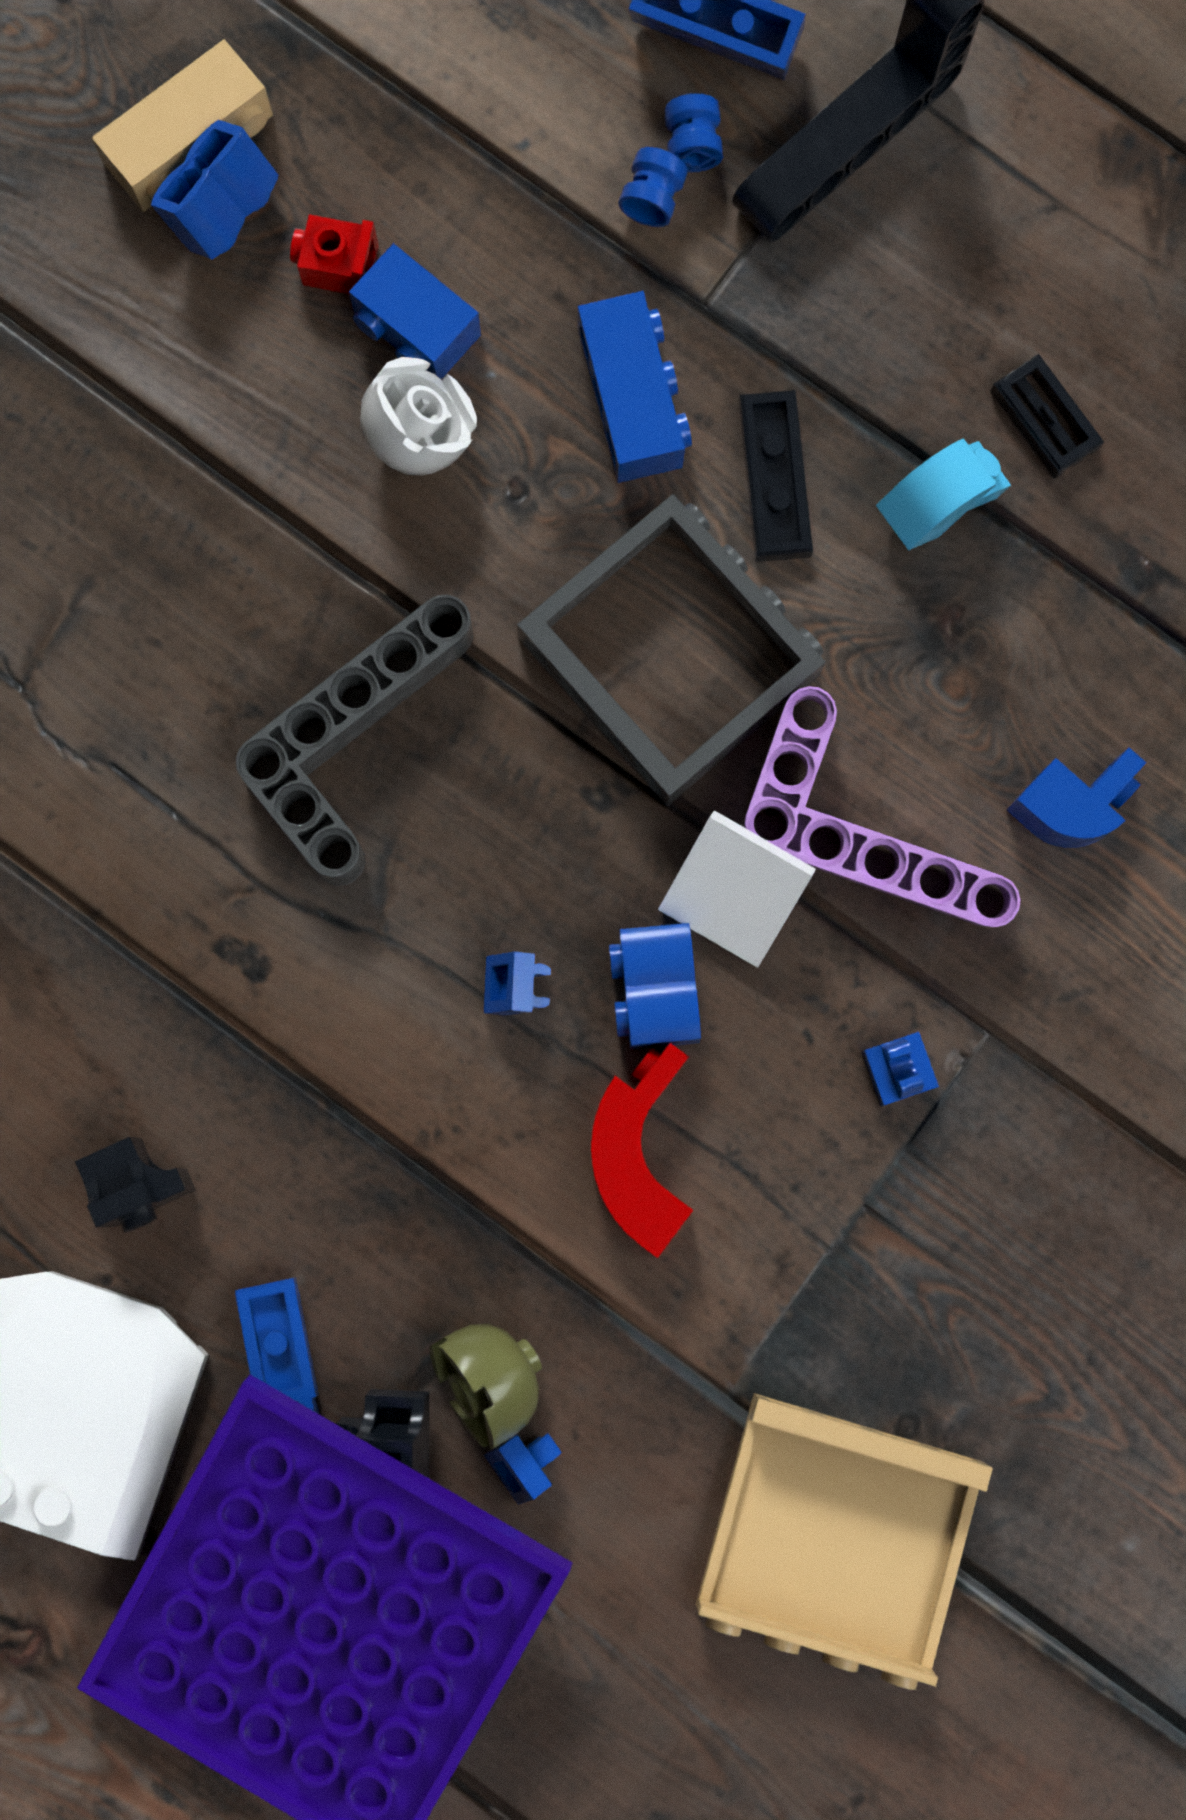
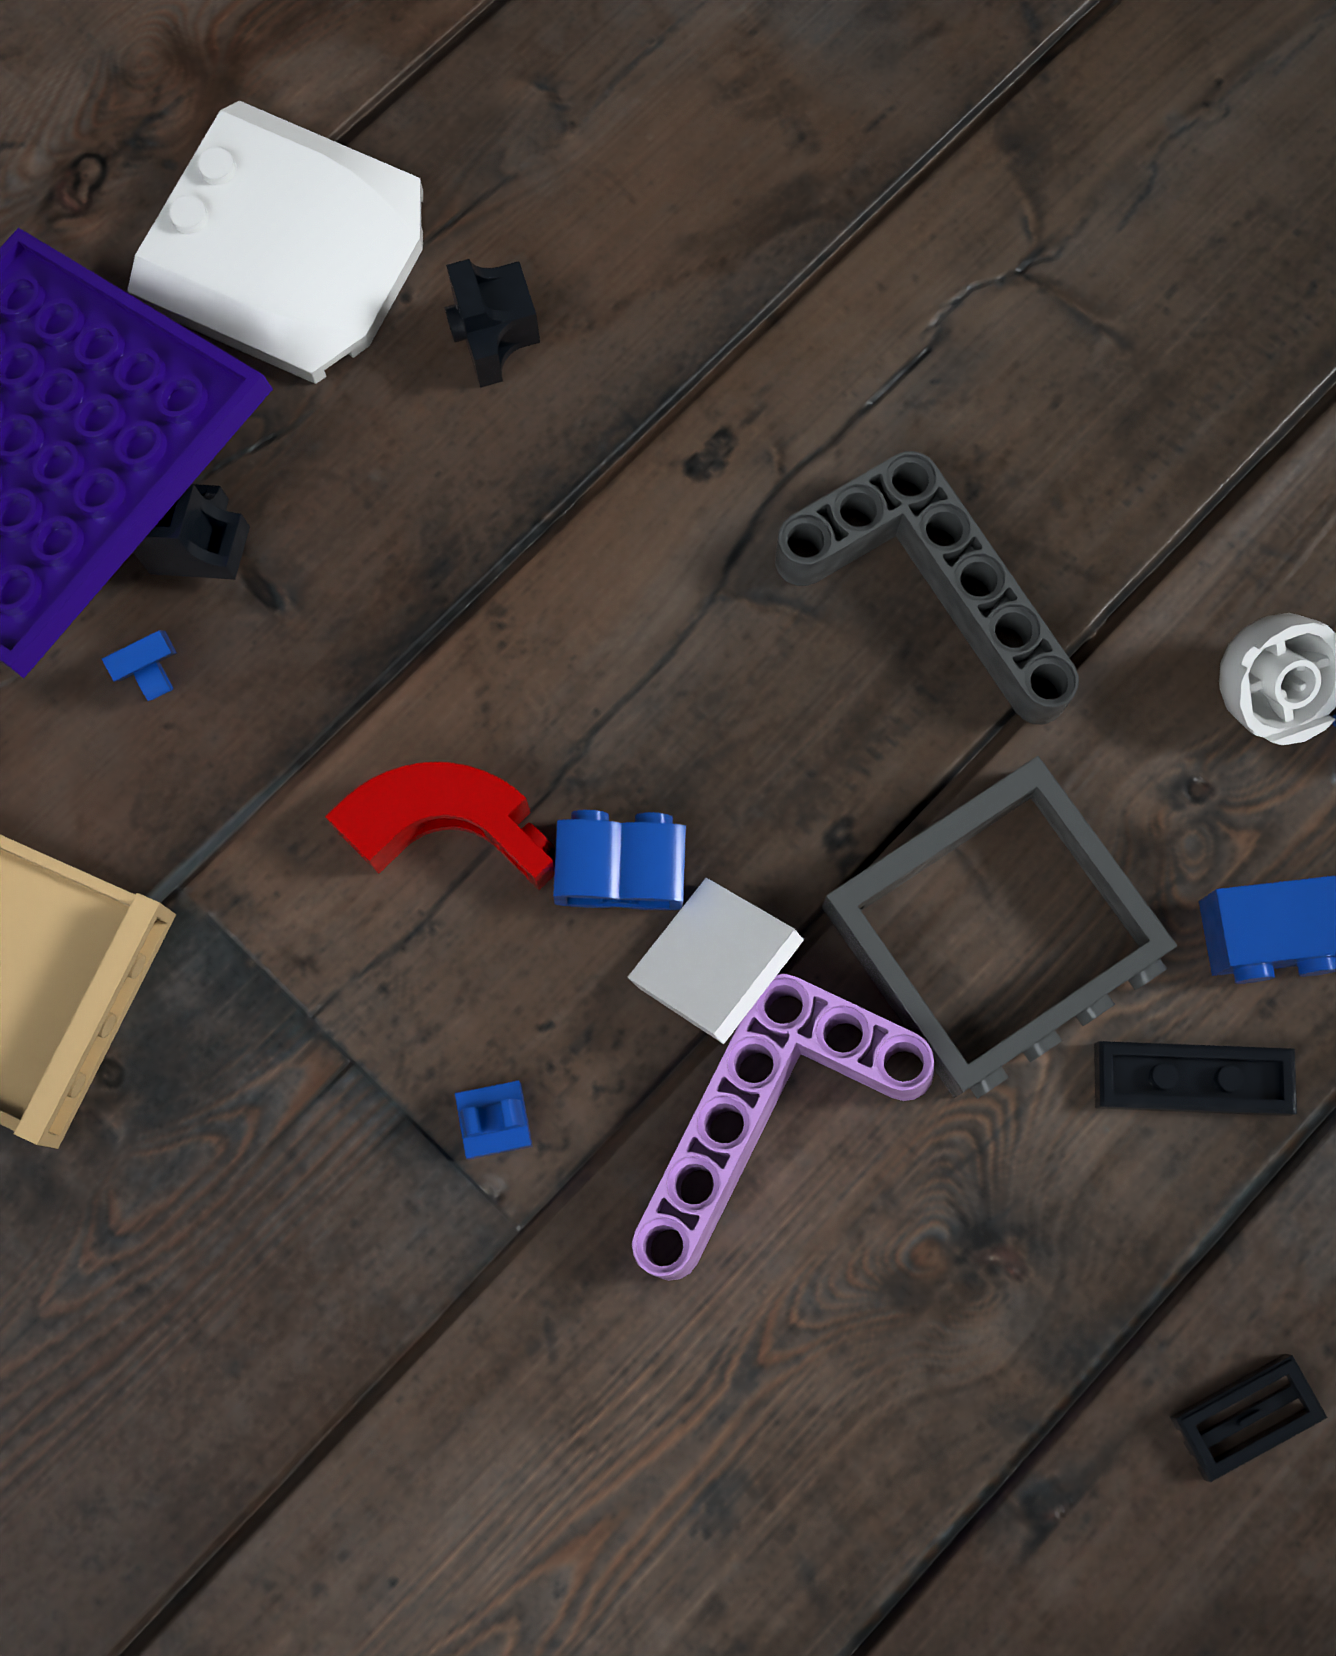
camera: 100 degrees right, 5 degrees down
blue hinge [235,1277,320,1415] -> none
olive cylinder [429,1324,542,1450] -> none
blue tile [483,951,551,1016] -> none
medium azure brick [876,438,1011,551] -> none
blue brick [1007,747,1146,848] -> none

